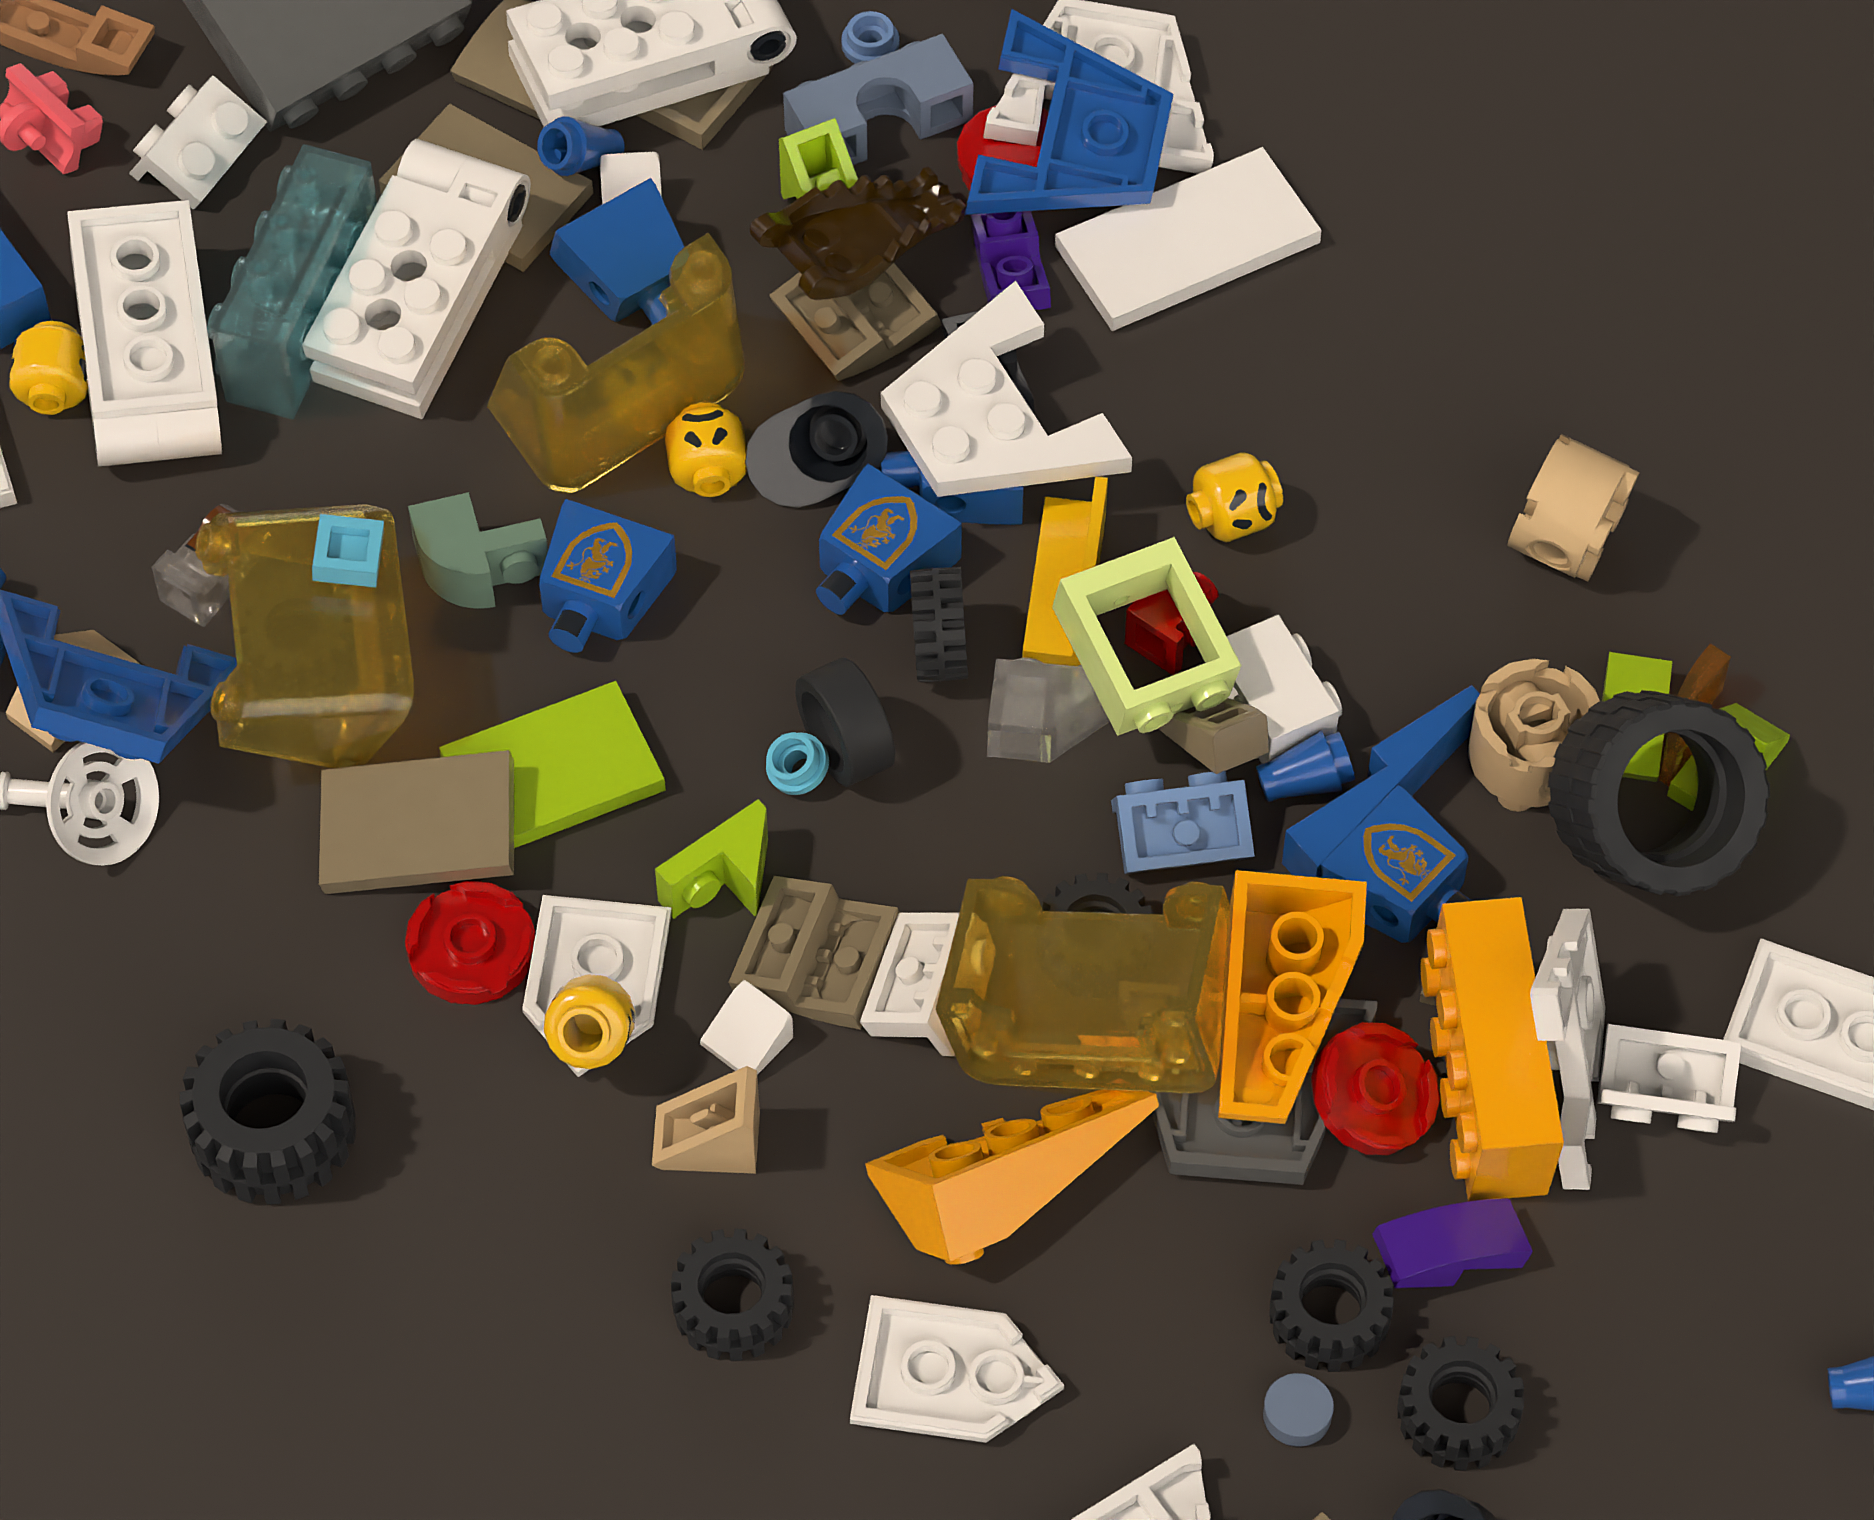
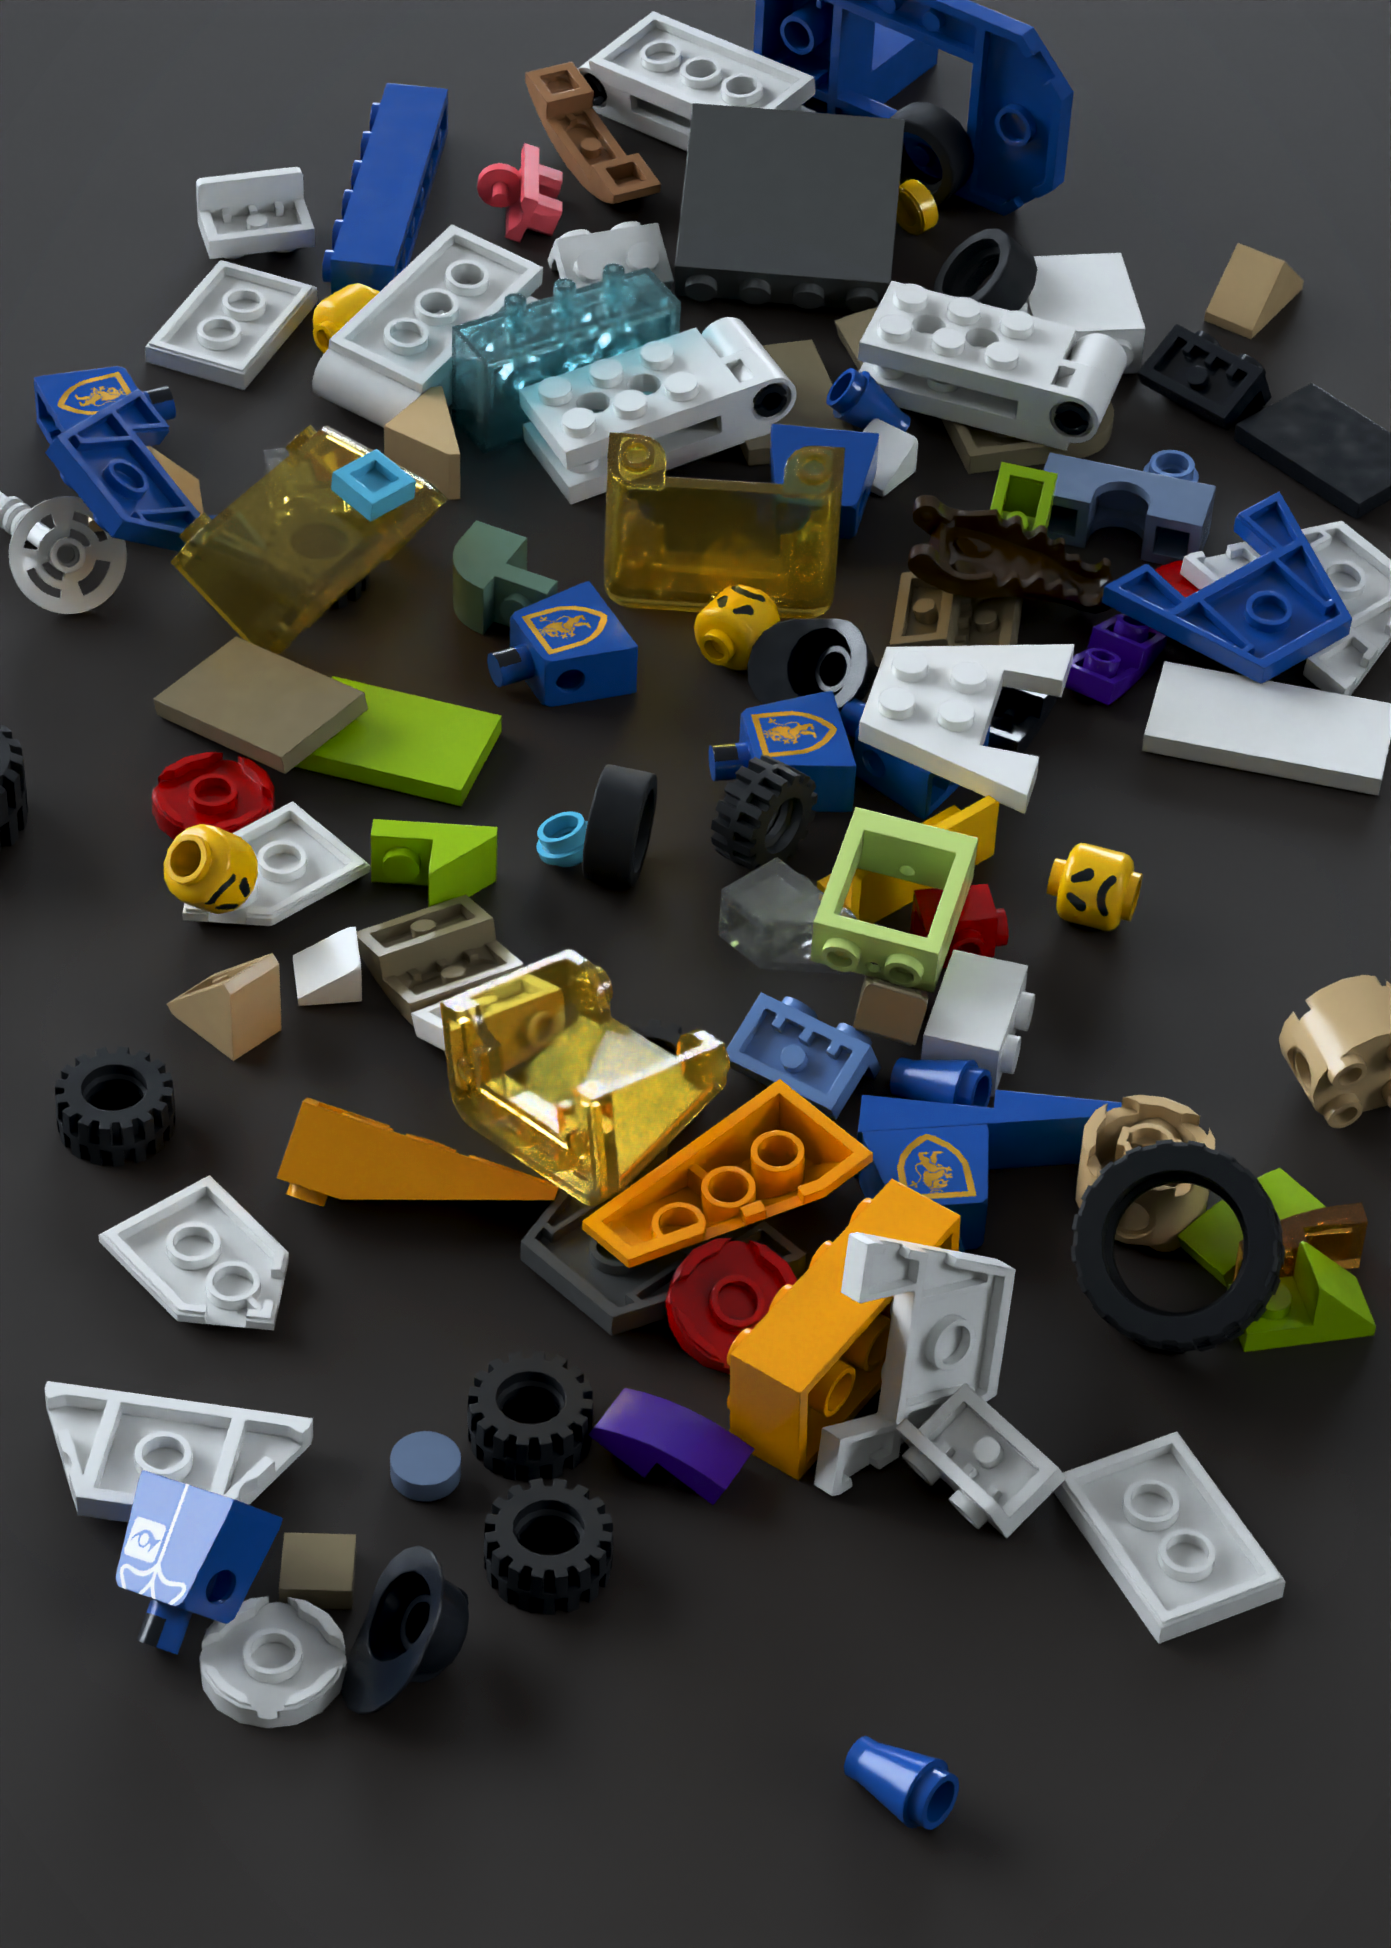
camera: 40 degrees right, 15 degrees down
none -> tan slope [384,386,460,500]

